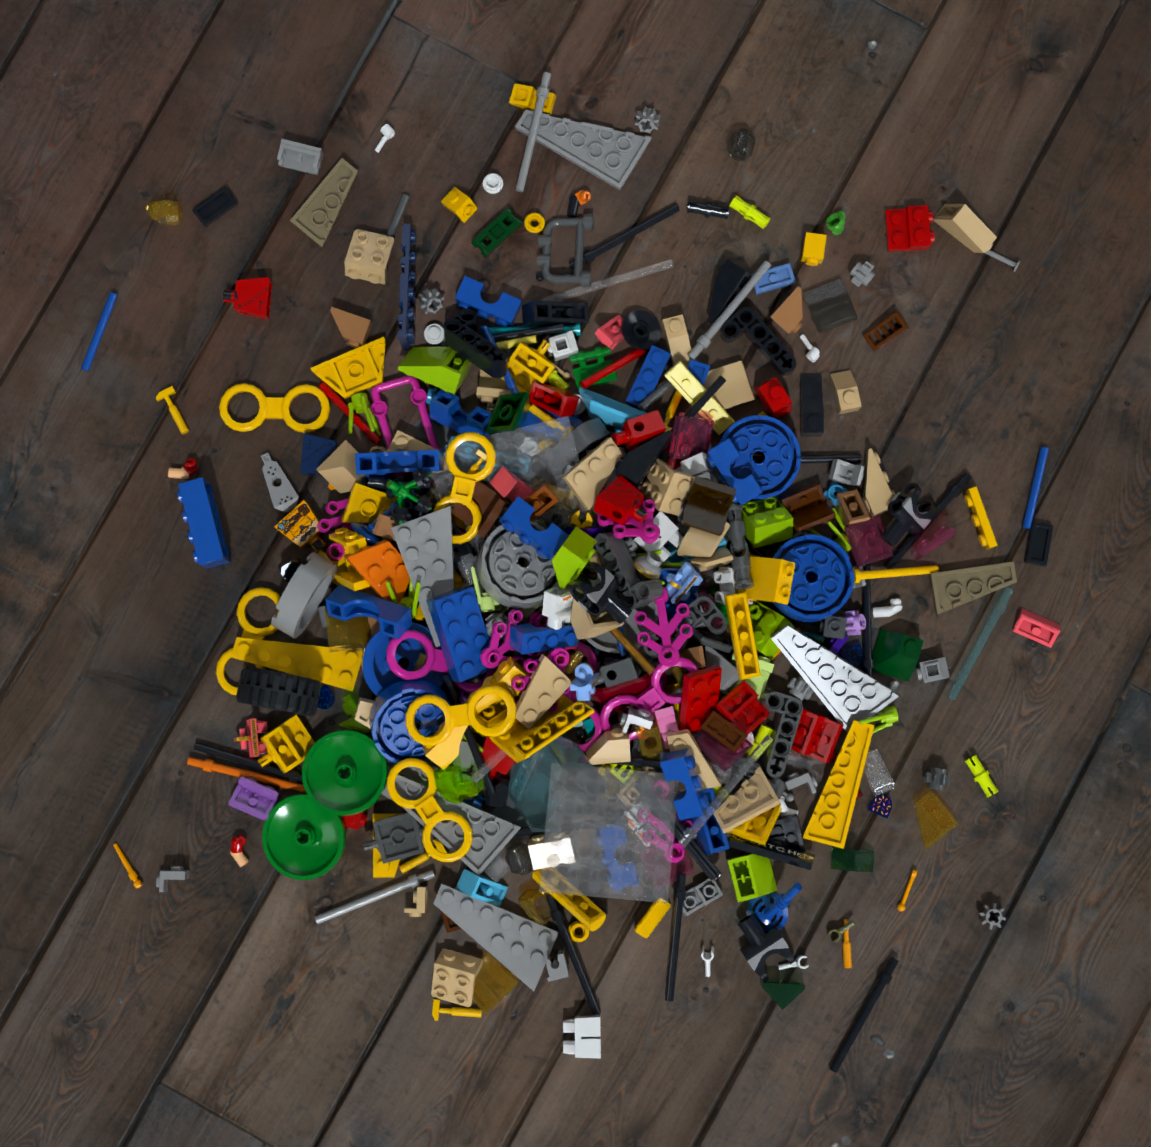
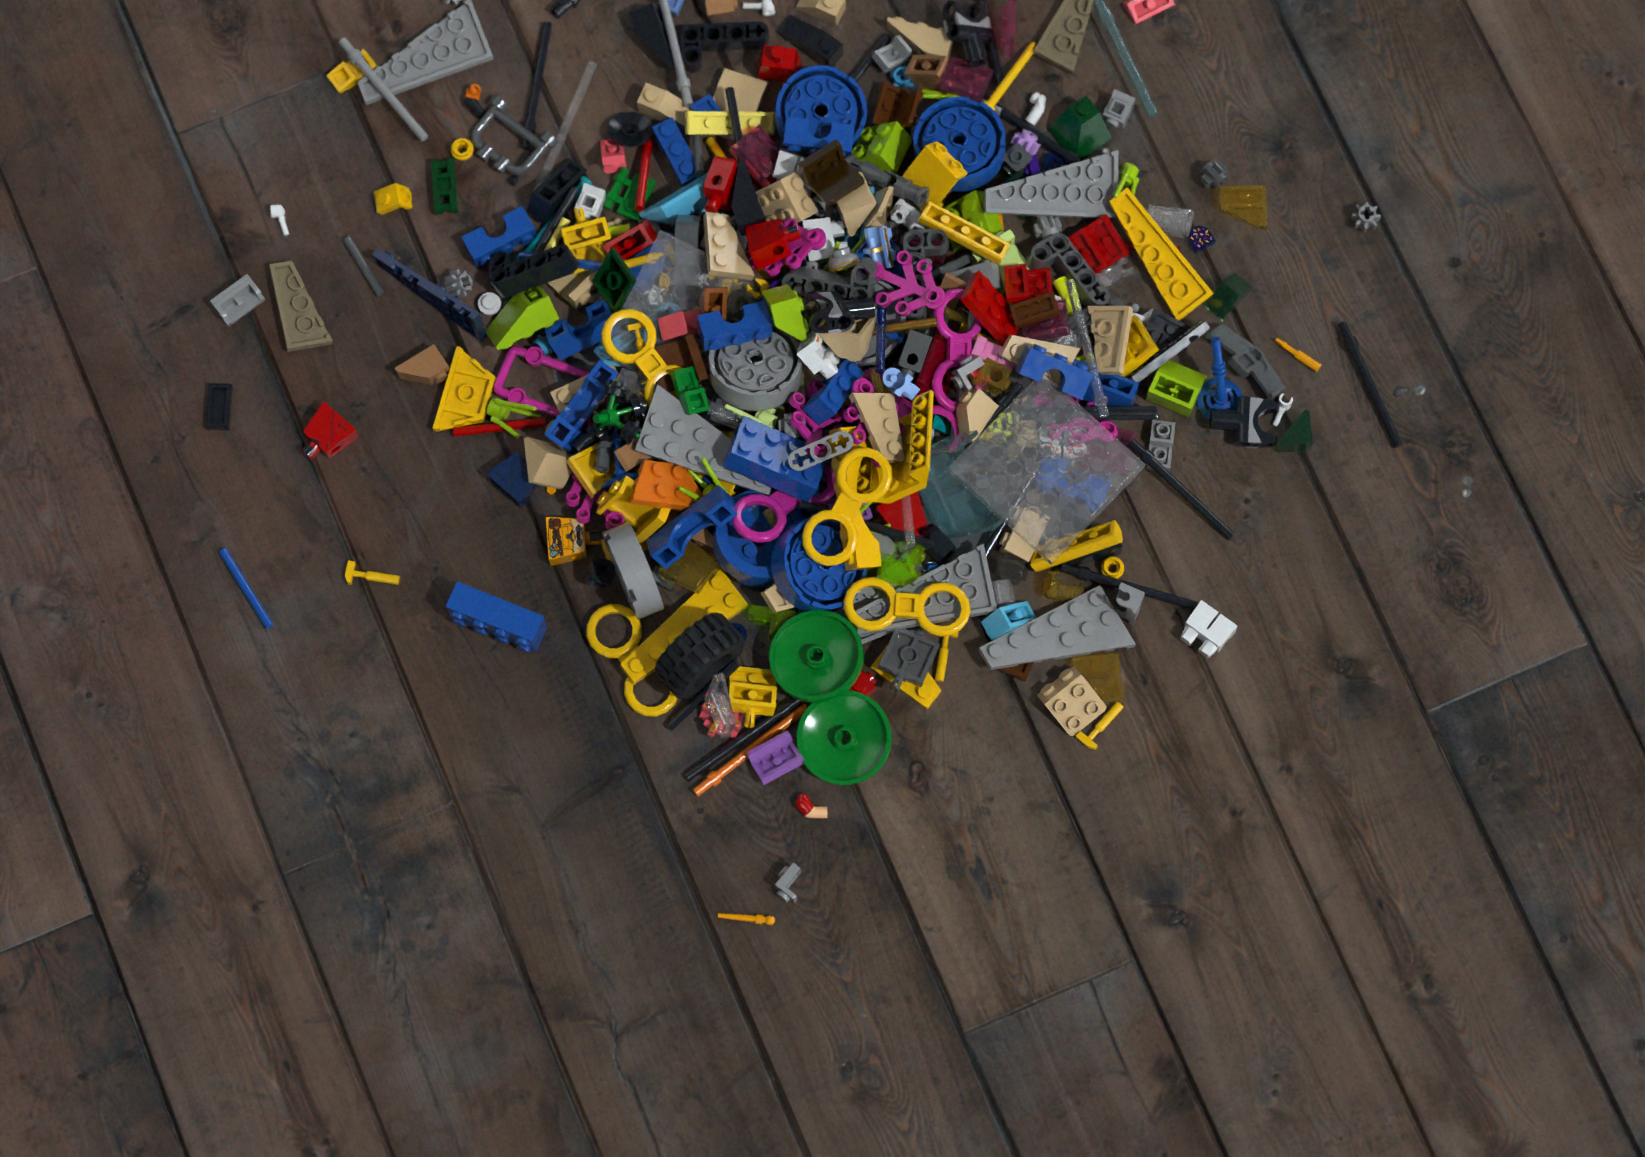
camera: 55 degrees left, 10 degrees down
clear yellow rock [147,200,182,225] -> none
arm [168,458,198,479] -> none
yellow bar [219,383,330,433] -> none
light grey piece [261,453,299,513] -> none
light grey bar [315,869,436,924] -> none
tan bracket [344,229,394,284] -> none
tan bracket [404,886,428,917] -> none
white plate [483,173,503,194] -> none
yellow slope [634,896,671,938] -> none
white hand [701,946,714,977] -> none
light grey bracket [784,772,818,794] -> none
olive hand [827,920,855,942] -> none
light orange hinge [897,869,918,912] -> none
neon yellow pin [964,755,999,798] -> none
none -> dark grey pin [594,441,614,472]
none -> black bar [666,659,740,731]
none -> green slope [670,366,710,415]
none -> clear wing [704,673,736,738]
none -> light grey beam [788,431,854,471]
none -> clear blue bar [875,308,886,374]
none -> dark grey plate [1205,323,1286,401]

